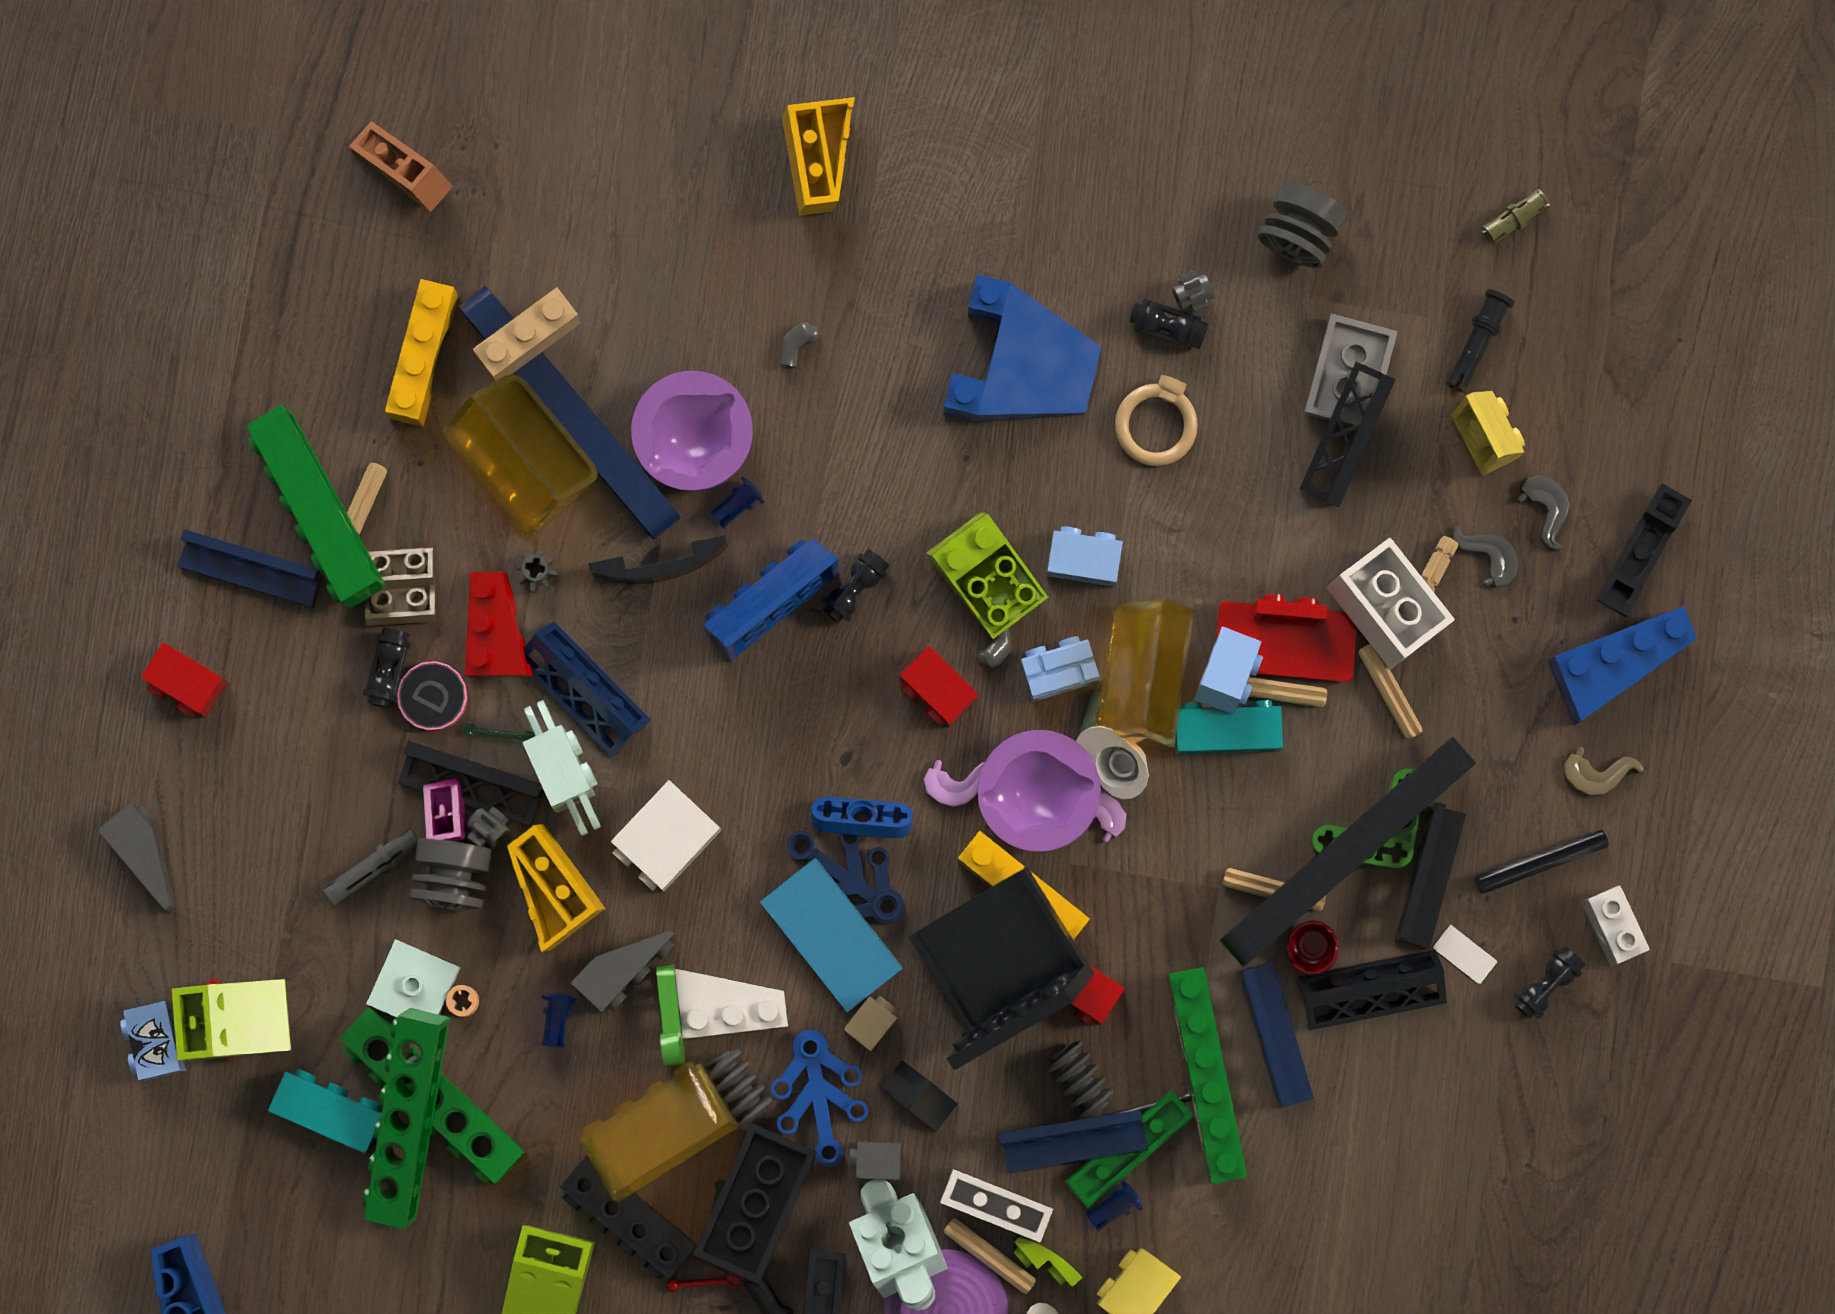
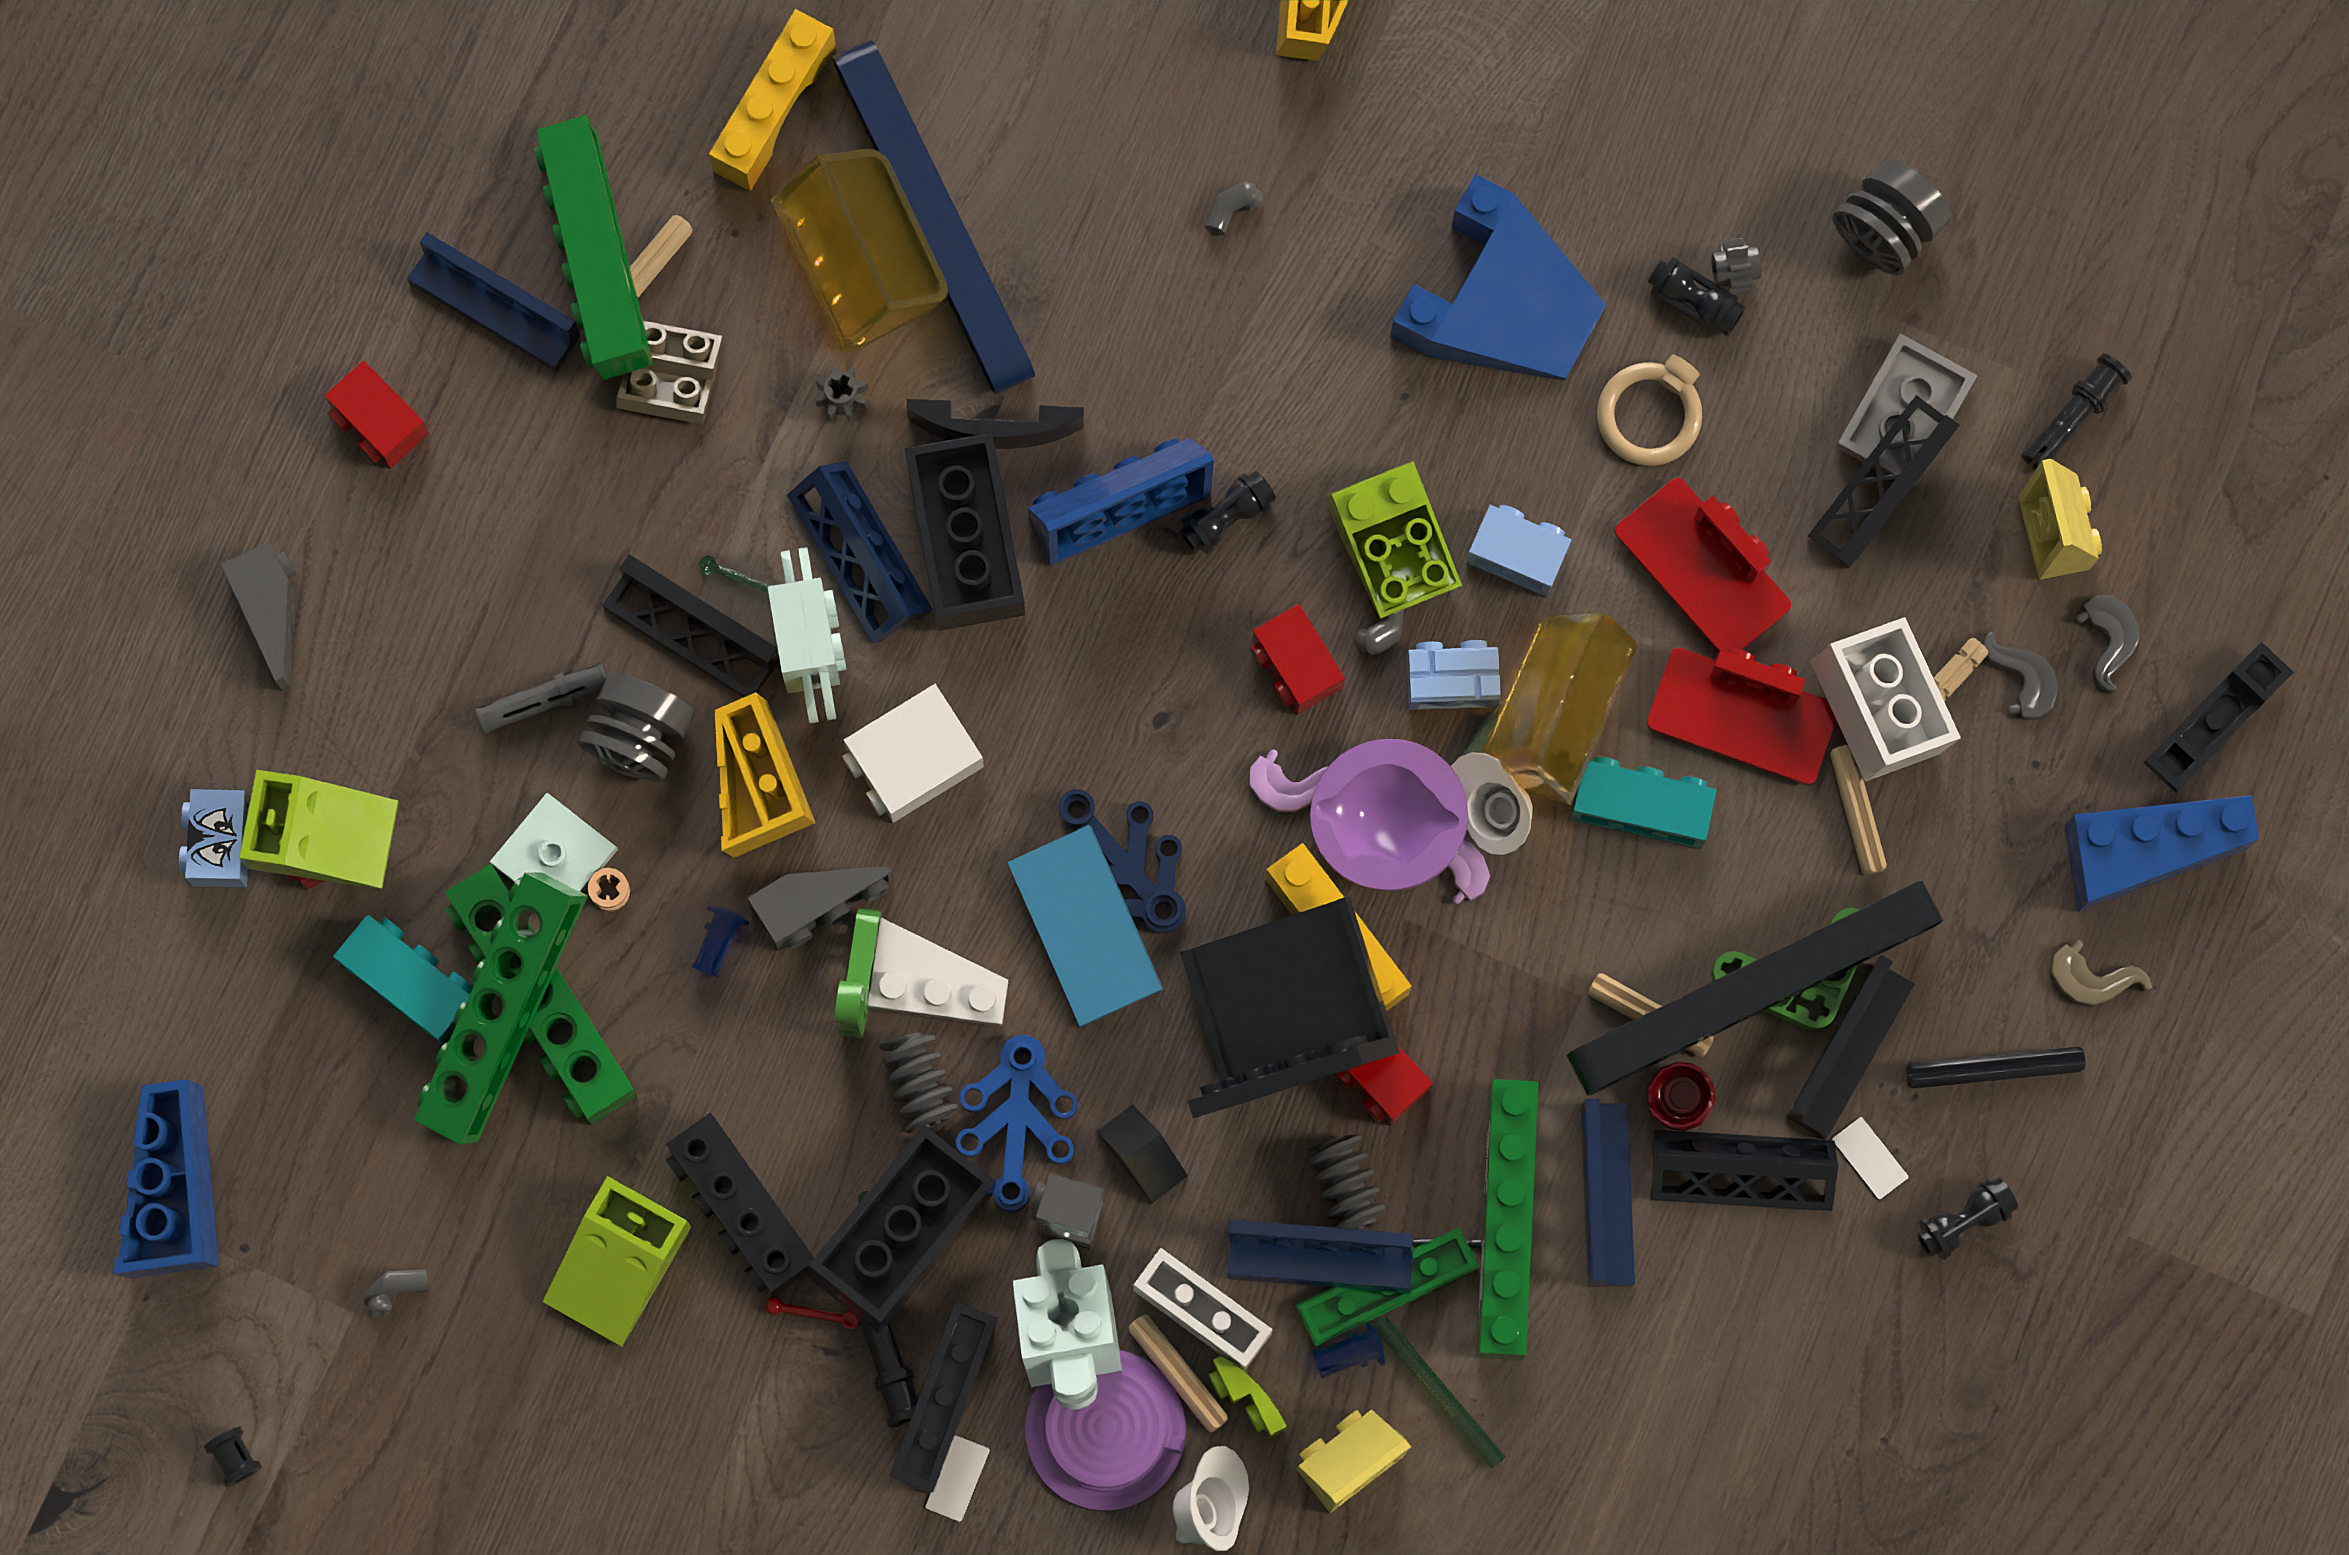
camera: 15 degrees right, 5 degrees down
black piece [362,627,411,708] -> none
black tile [397,661,468,731] -> none
magenta slope [423,778,469,842] -> none
red wing [465,571,533,677] -> none
dark grey gear [466,806,510,850] -> none
tan brick [473,287,581,385] -> none
clear yellow windscreen [580,1062,740,1202] -> none
medium lavender piece [631,371,753,491] -> none
clear blue pin [710,476,765,529] -> none
blue beam [811,797,913,838] -> none
dark tan brick [843,996,897,1052] -> none
light blue brick [1194,626,1263,714] -> none
tan axle [1247,677,1327,707] -> none
olive pin [1481,189,1550,245] -> none
white brick [1581,885,1650,966] -> none
none -> black brick [904,433,1025,631]
none -> clear green bar [1373,1316,1506,1469]
none -> red bracket [1615,478,1791,653]

